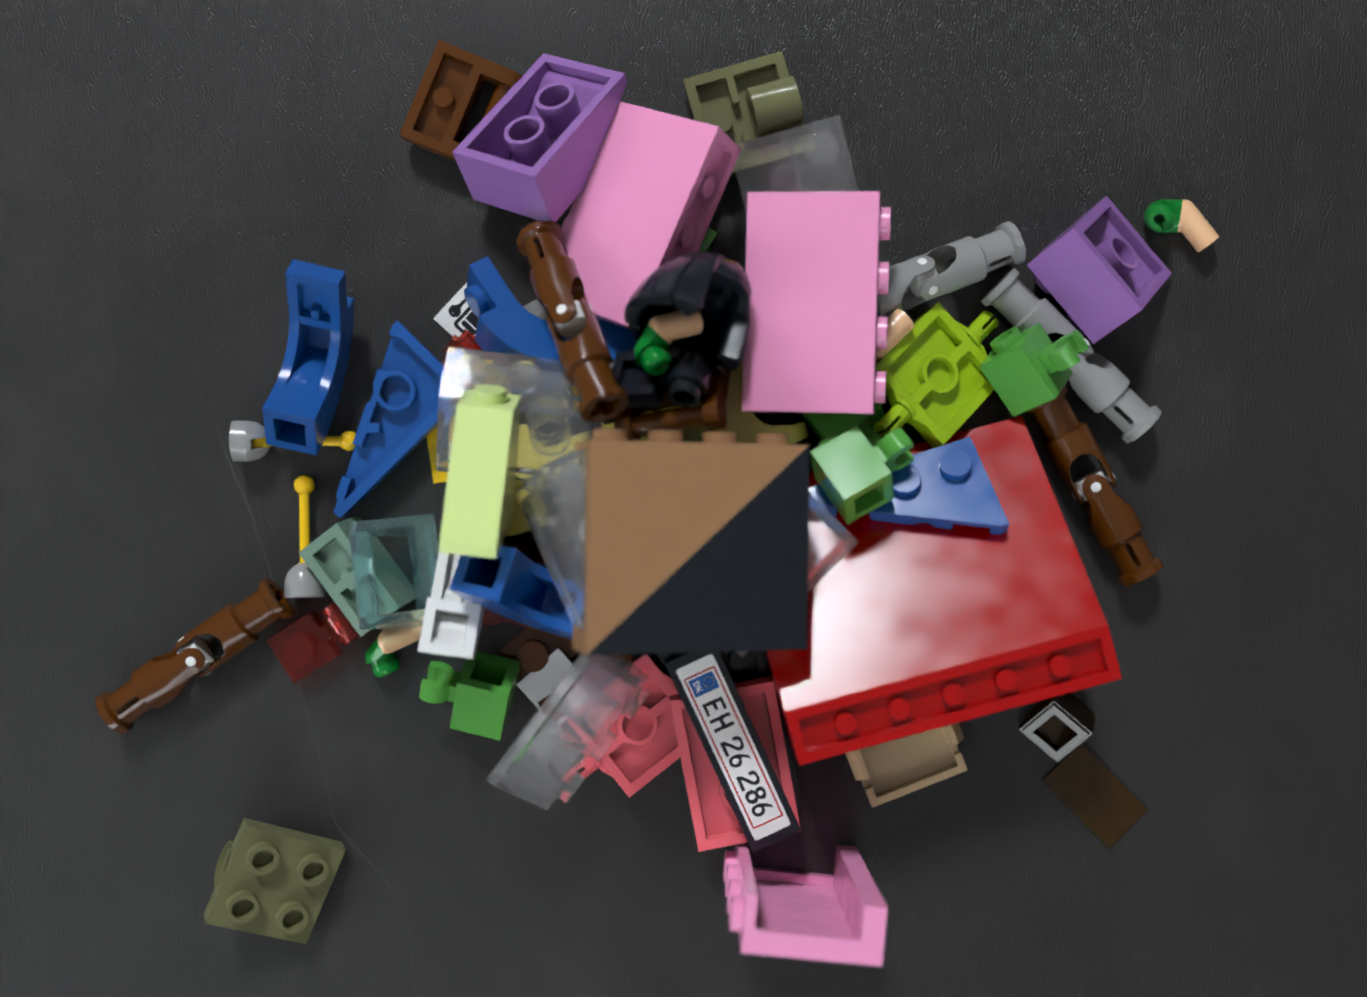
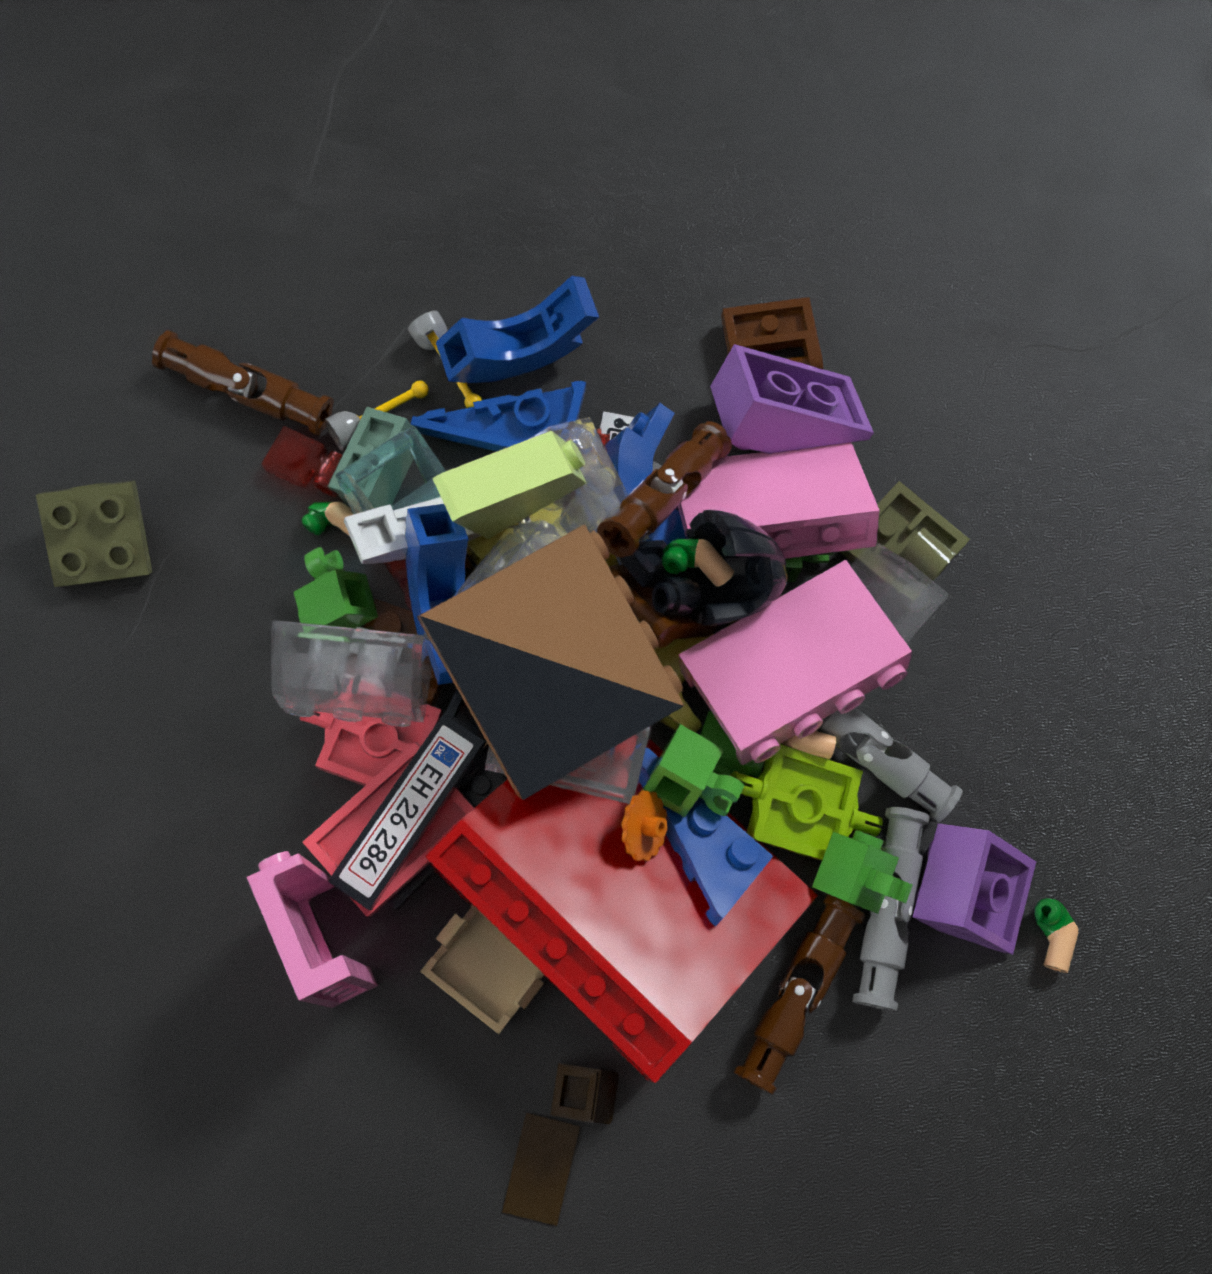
camera: 50 degrees right, 15 degrees down
none -> orange piece [621,790,667,861]

